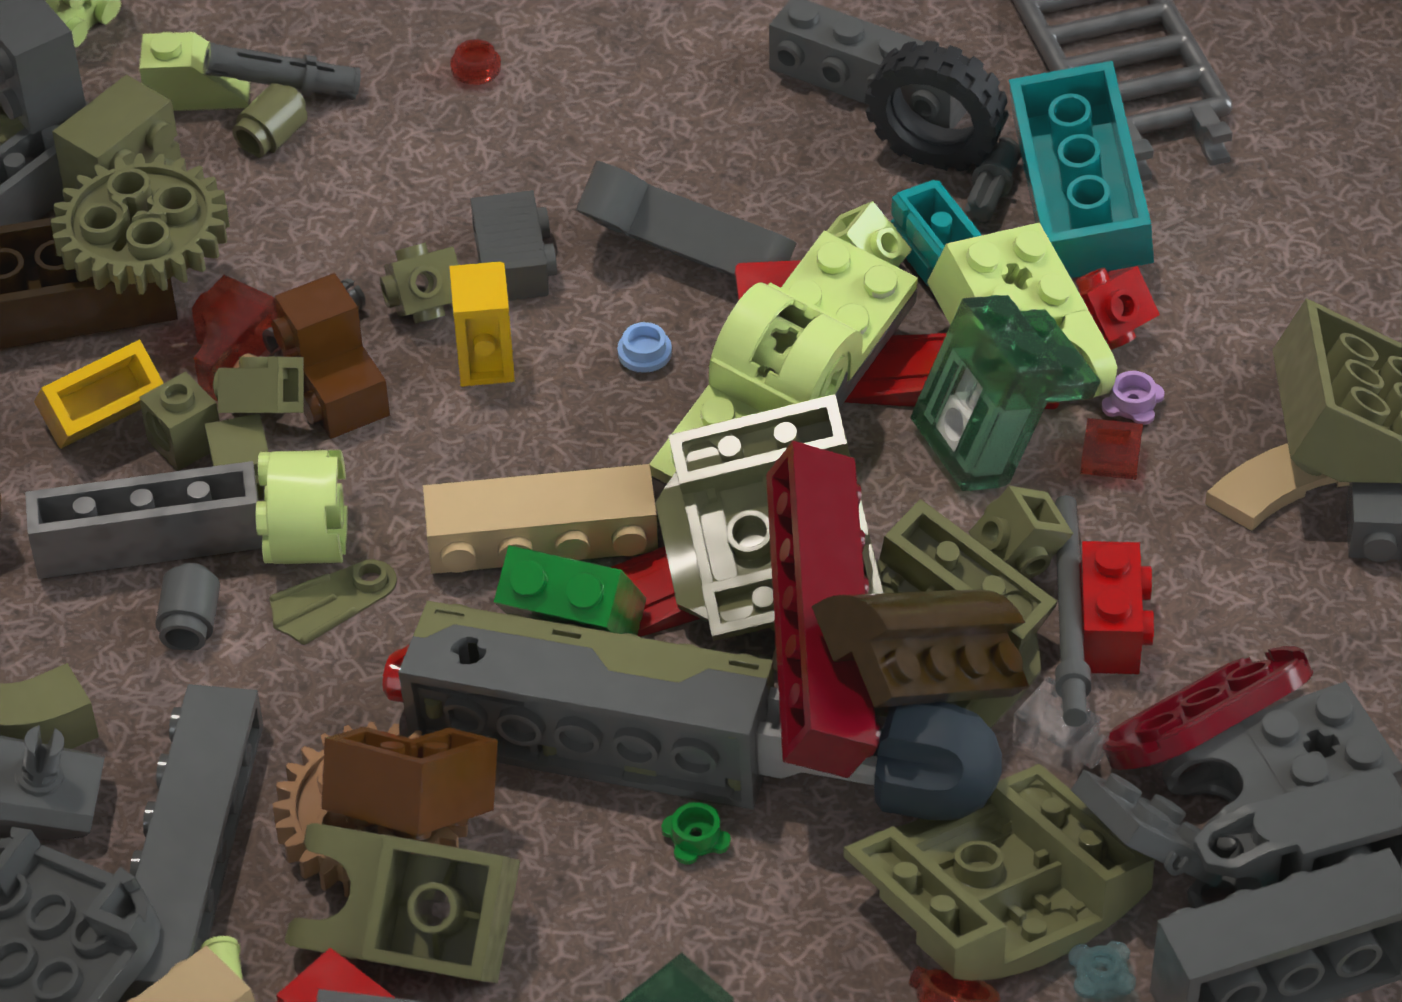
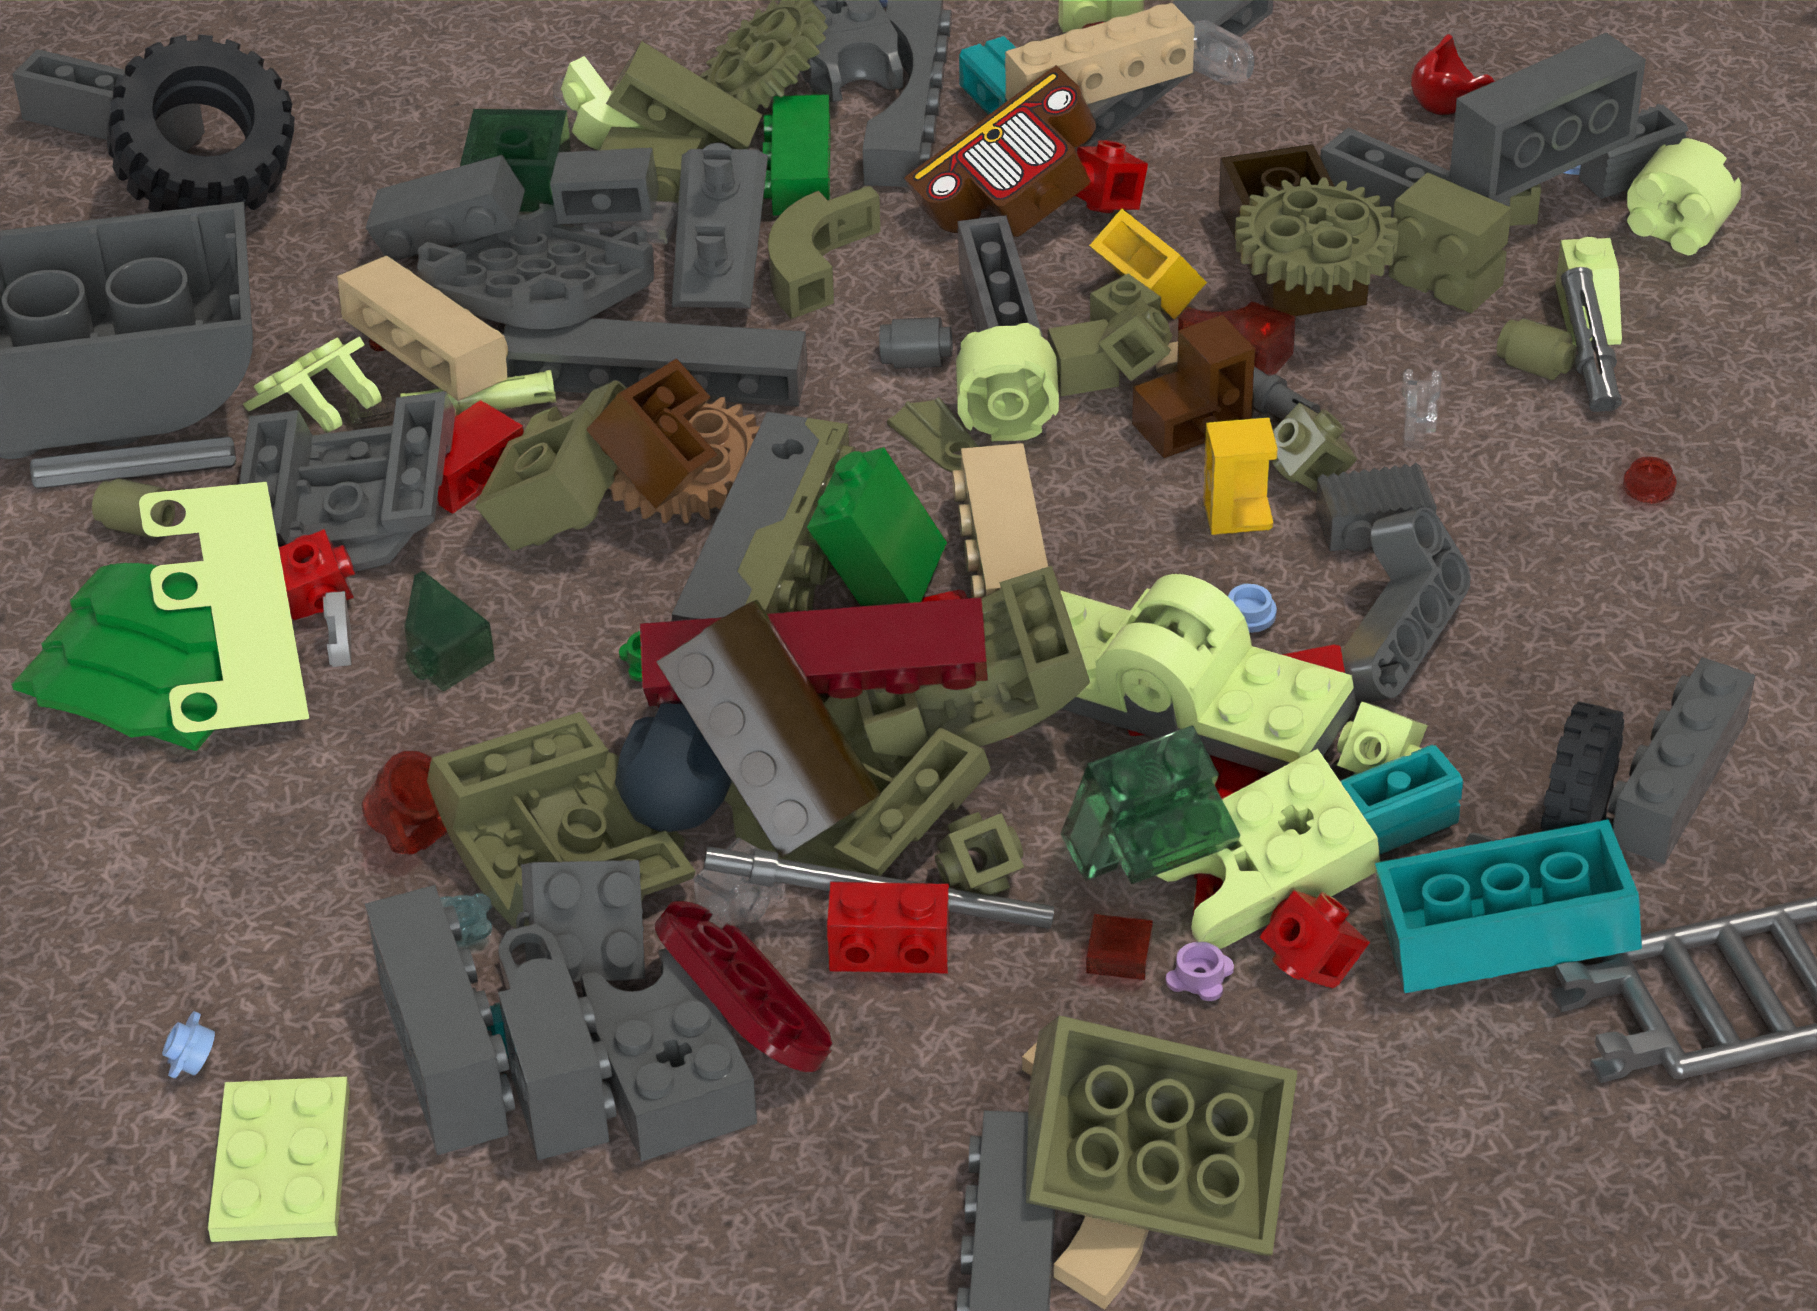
camera: 90 degrees right, 5 degrees down
none -> clear plate [1402,369,1442,451]

